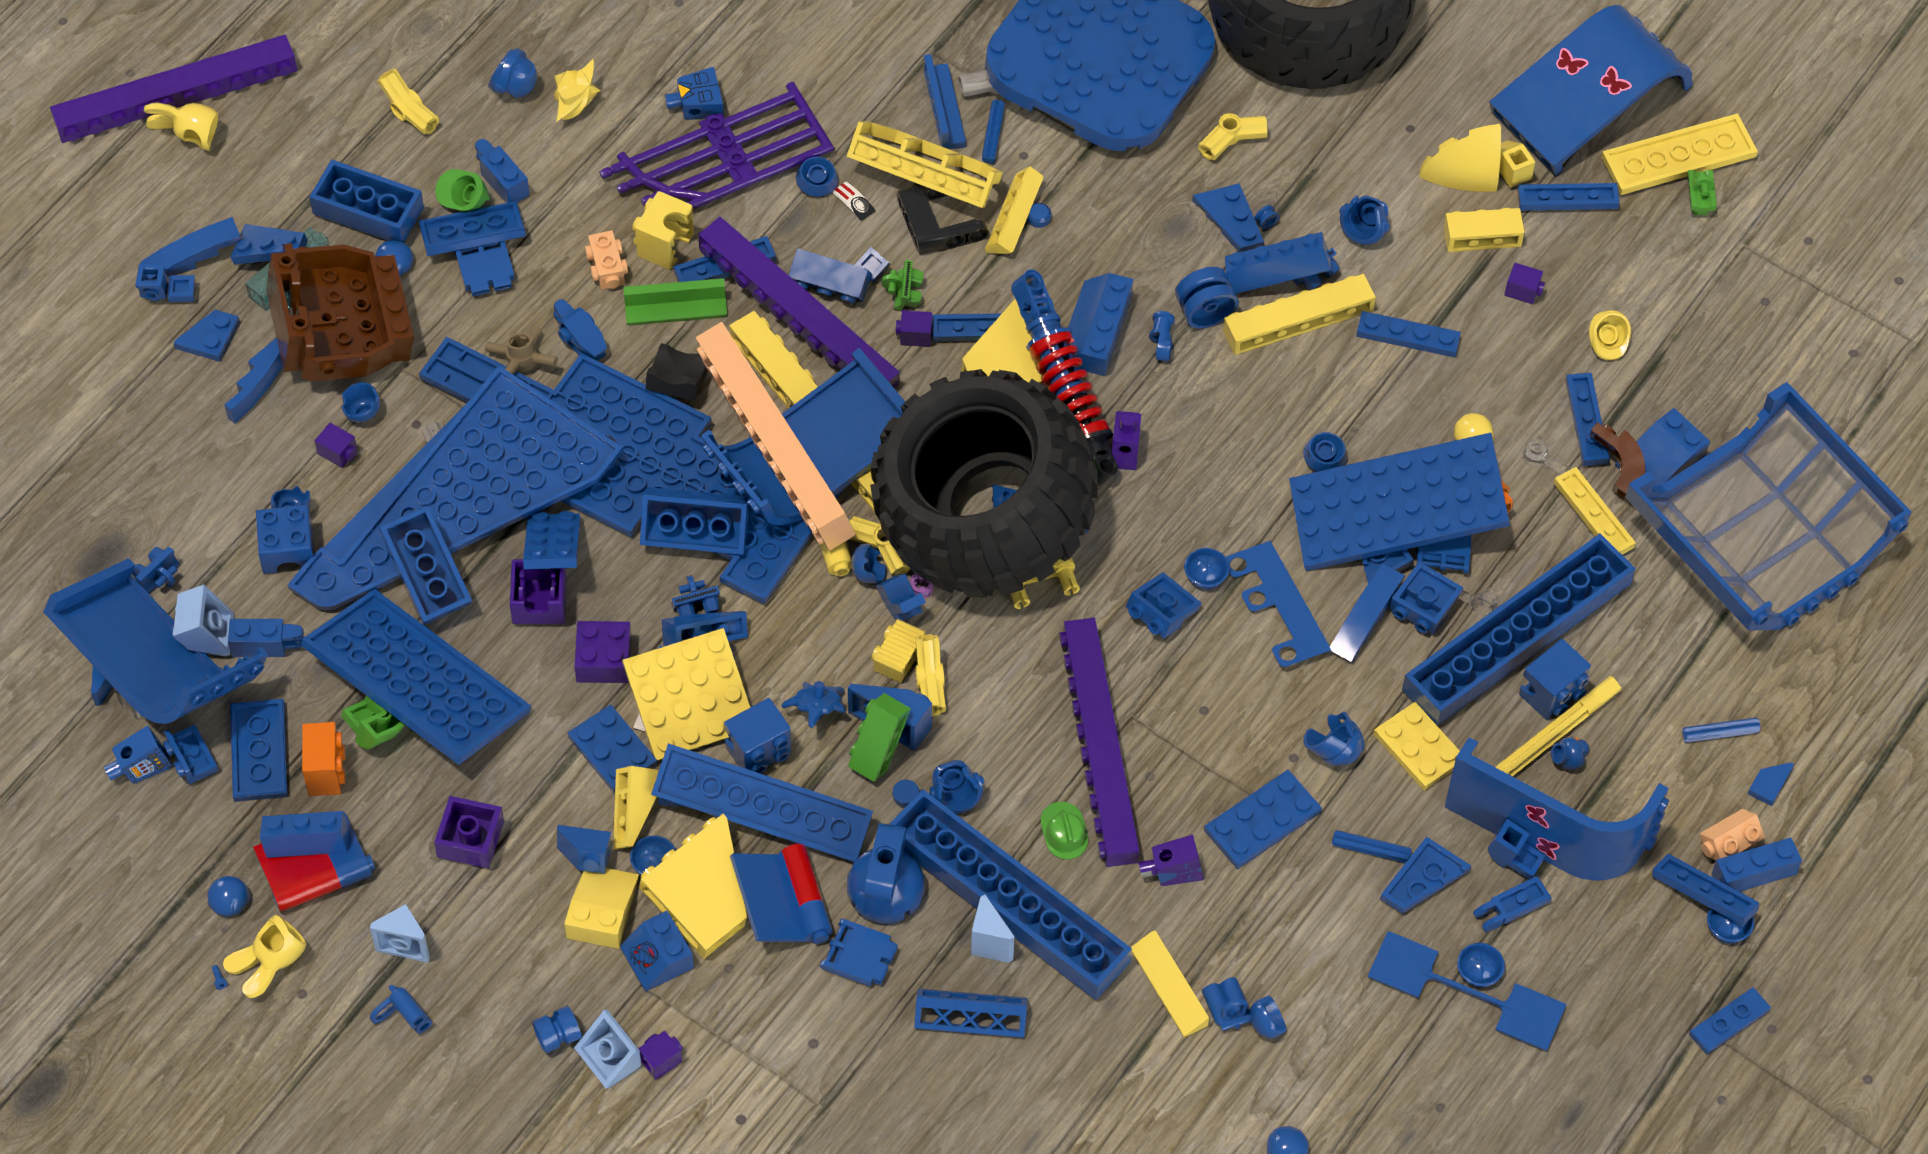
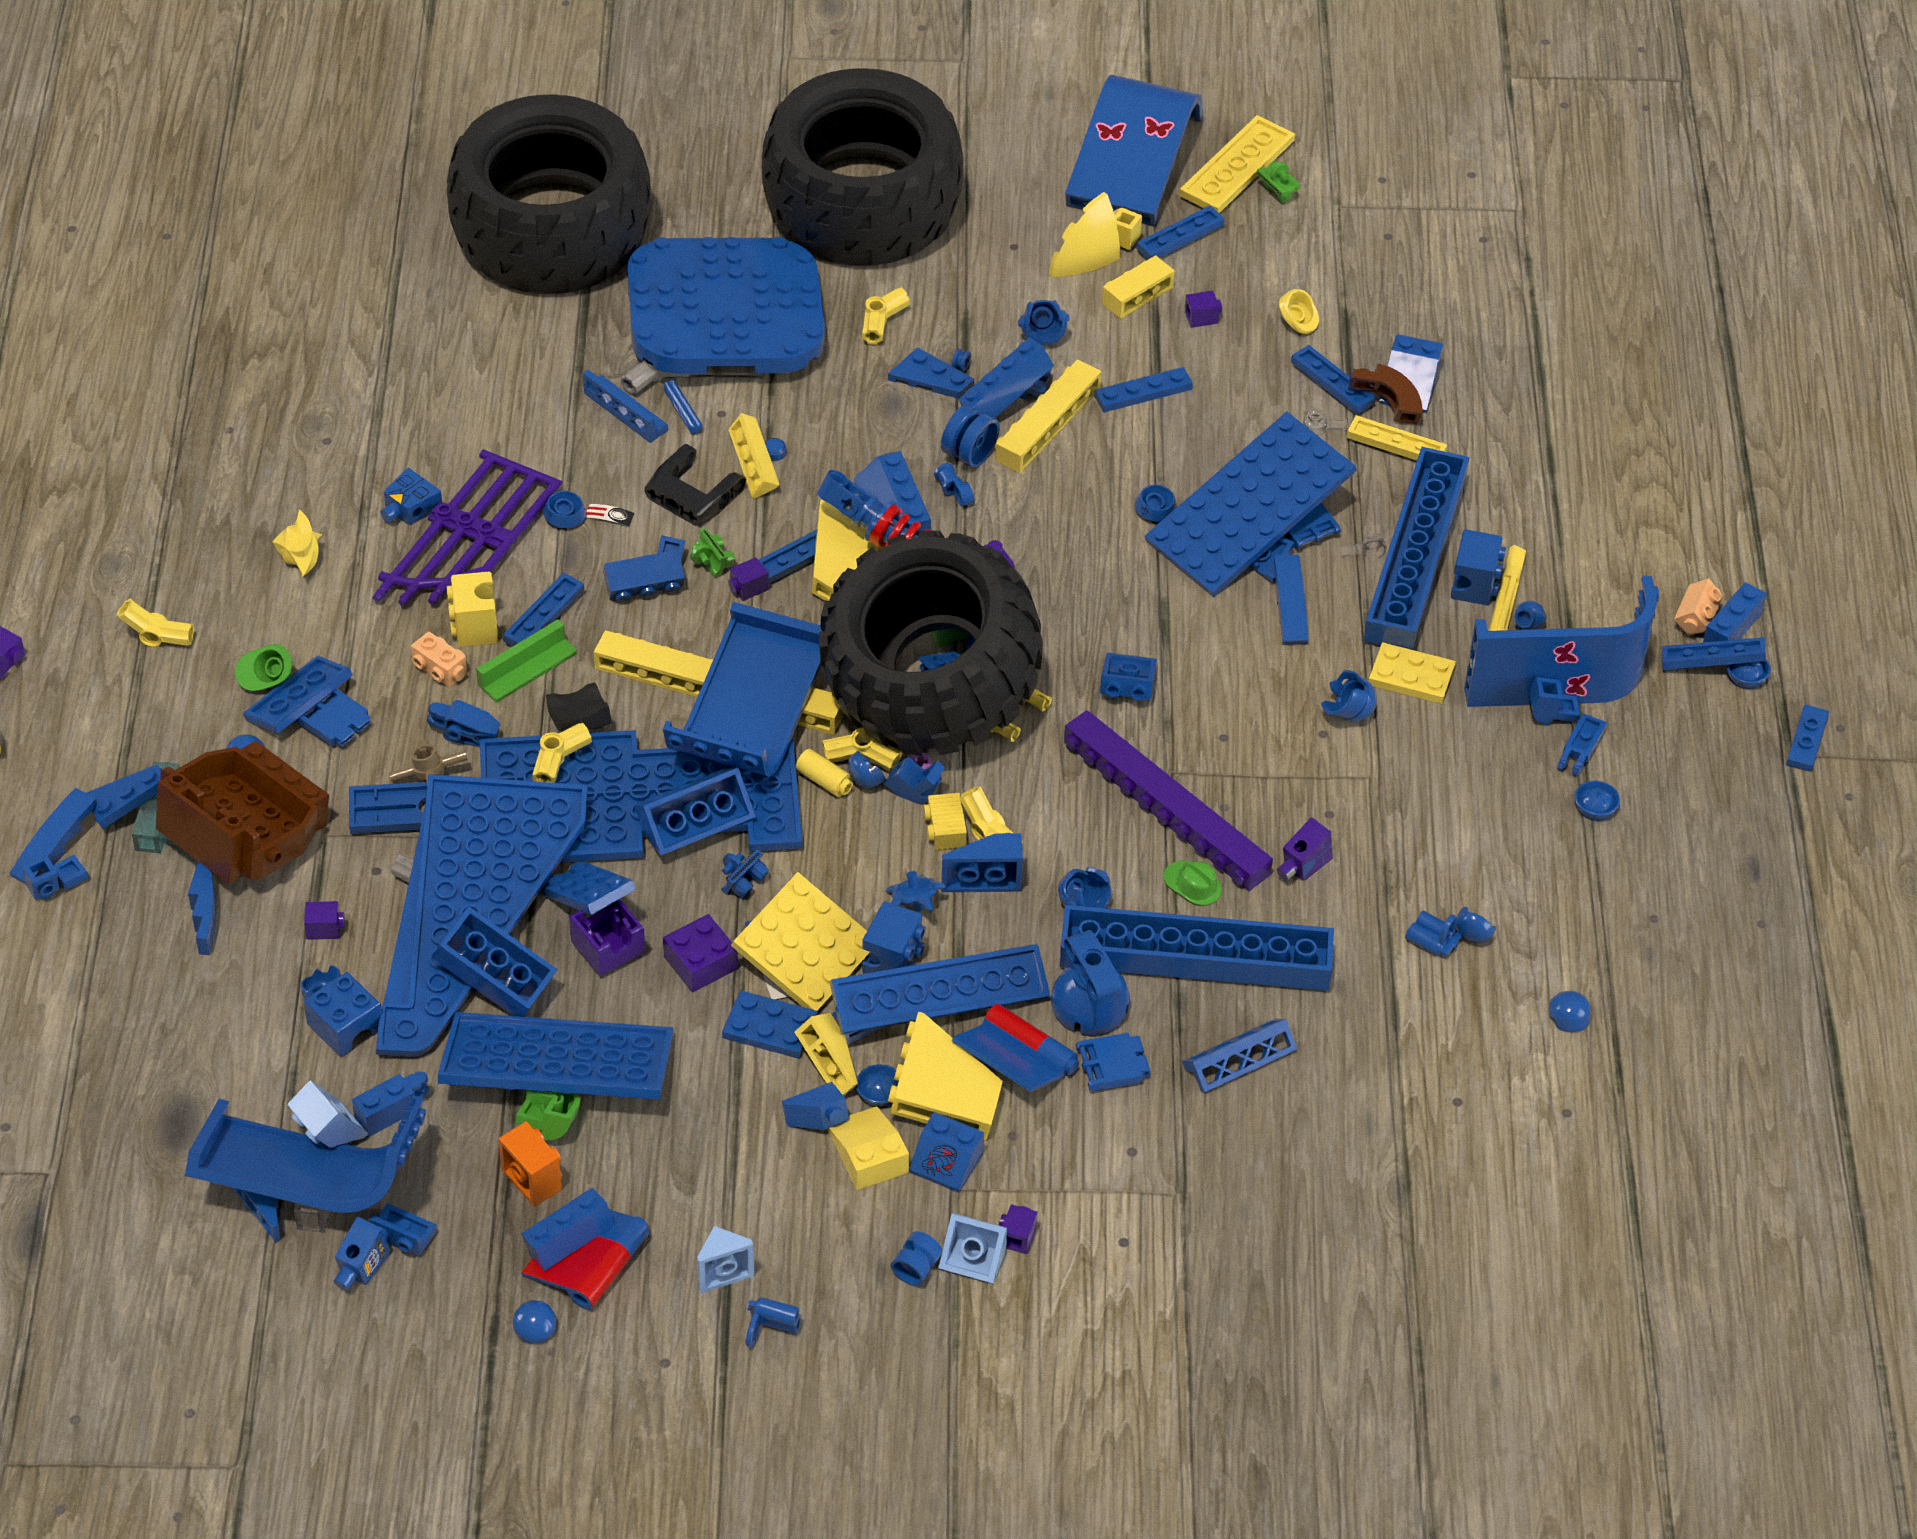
camera: 35 degrees left, 10 degrees down
blue hips [132,546,180,594] -> none
blue wing [174,309,240,362] -> none
blue piece [212,965,228,990] -> none
light yellow piece [223,915,306,998] -> none
blue tile [230,699,288,802] -> none
blue brick [309,159,424,242] -> none
blue hair [341,382,380,423] -> none
dark purple brick [434,796,504,869] -> none
blue hinge [475,138,530,203] -> none
blue helmet [488,48,537,98] -> none
blue slope [662,611,748,646] -> none
light nougat brick [695,322,856,551] -> none
dark purple brick [698,216,900,388] -> none
light yellow plate [847,121,1003,208] -> none
bright green brick [848,693,911,782] -> none
blue piece [892,779,919,807] -> none
light blue slope [971,895,1014,963] -> none
light yellow slope [1131,930,1209,1038] -> none
blue hat [1184,548,1230,590] -> none
blue plate [1204,769,1322,869] -> none
blue piece [1226,541,1332,667] -> none
blue axle [1332,830,1412,863] -> none
blue hinge [1367,931,1567,1051] -> none
blue wing [1380,836,1471,914] -> none
blue plate [1390,562,1464,635] -> none
light yellow hair [1454,413,1494,441] -> none
clear window [1625,382,1912,631] -> none
axle [1682,717,1761,743] -> none
blue tile [1748,762,1794,806] -> none
none -> light yellow piece [532,723,592,783]

